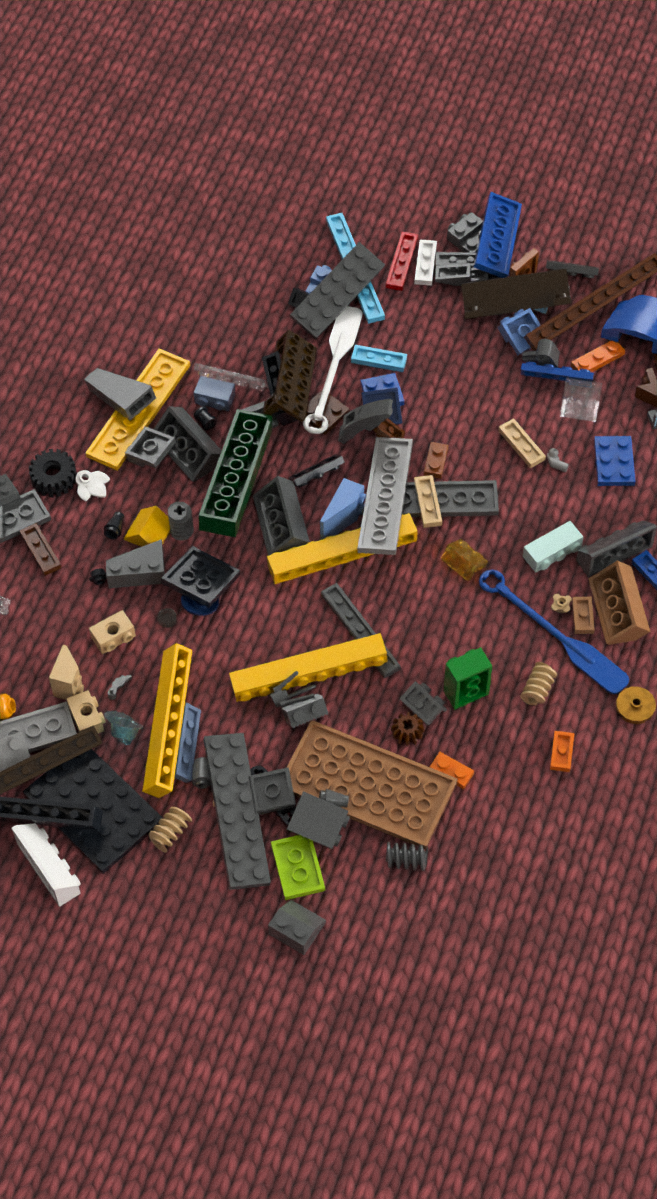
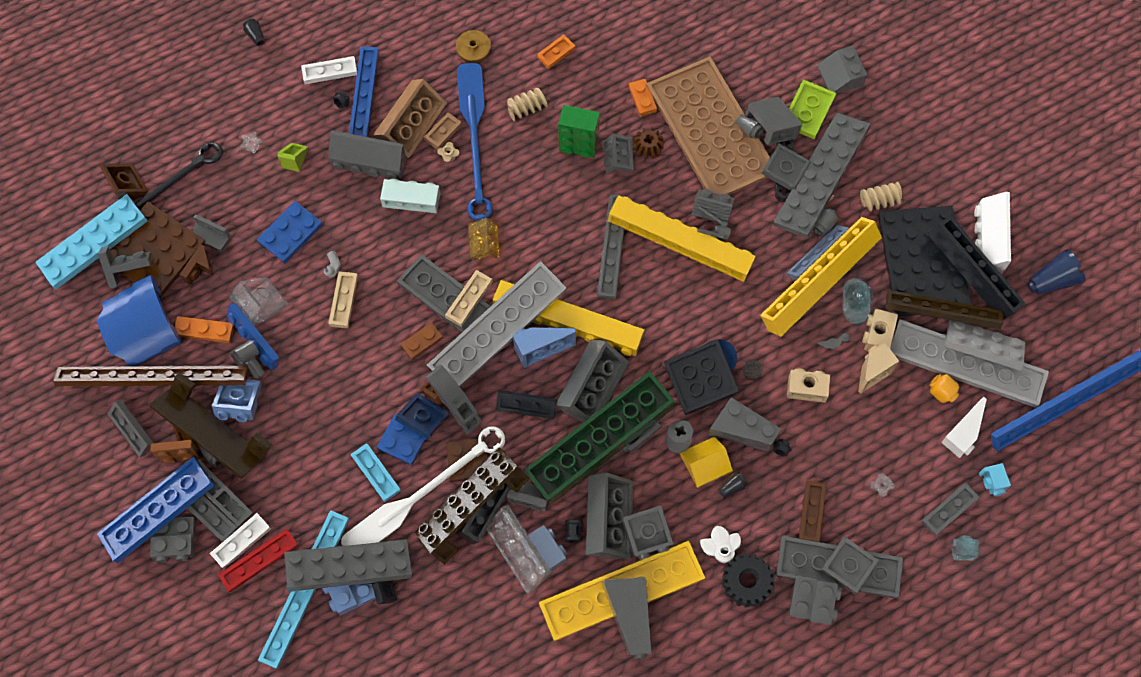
camera: 140 degrees left, 10 degrees up
dark grey piece [386,842,429,871] -> none

